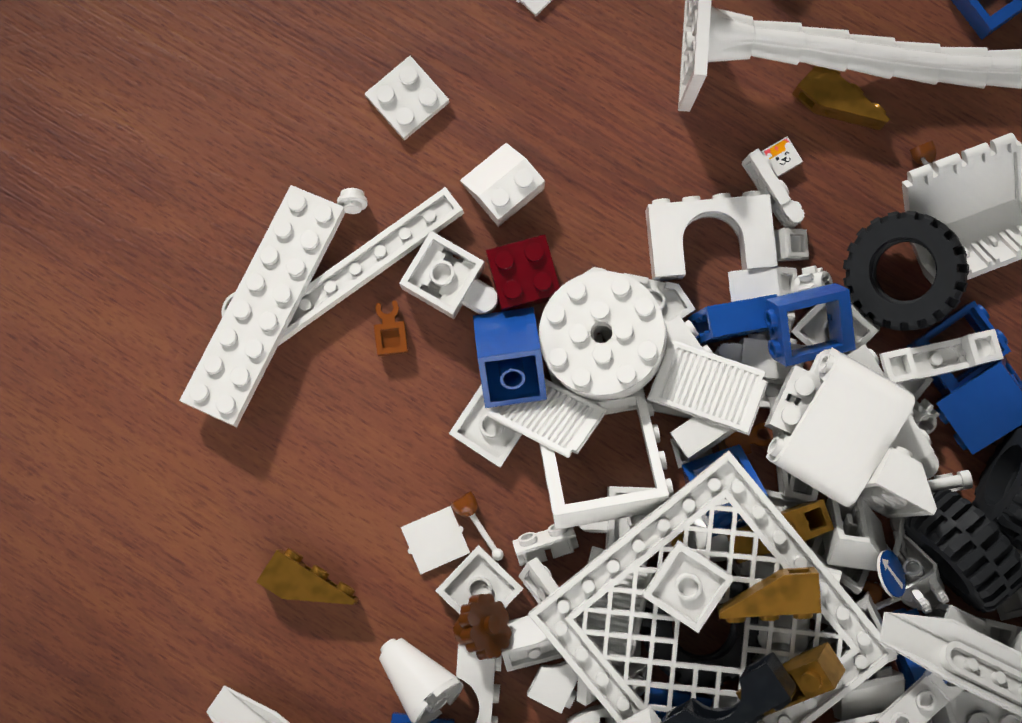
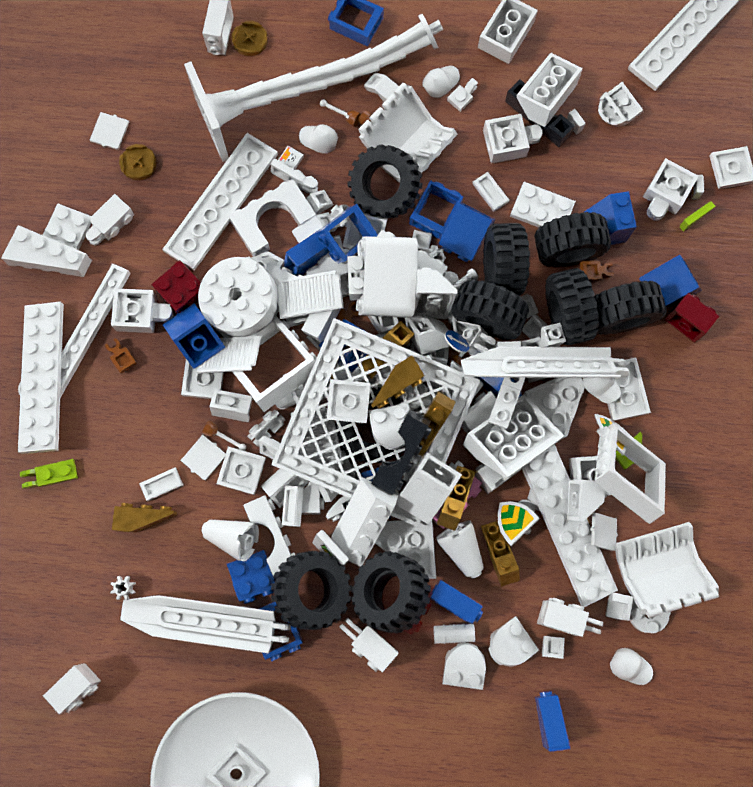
camera: 30 degrees left, 5 degrees down
white plate [337,188,368,214] -> none
reddish brown plant [453,593,512,660] -> none
white slope [460,143,545,227] -> none
pearl gold slope [792,66,890,130] -> none
white slope [879,329,1004,384] -> none
none -> white wedge [1,225,92,277]
none -> lime hinge [20,459,78,489]
none -> white hinge [85,194,134,246]
none -> white gear [110,576,136,600]
none -> pearl gold tile [119,144,157,181]
none -> white tile [139,467,184,502]
none -> white plate [162,133,278,271]
none -> white panel [210,389,253,422]
none -> white tile [282,486,304,527]
none -> white piece [299,124,338,153]
none -> hinge [320,100,361,127]
none -> white slope [364,72,399,102]
none -> white slope [369,403,409,450]

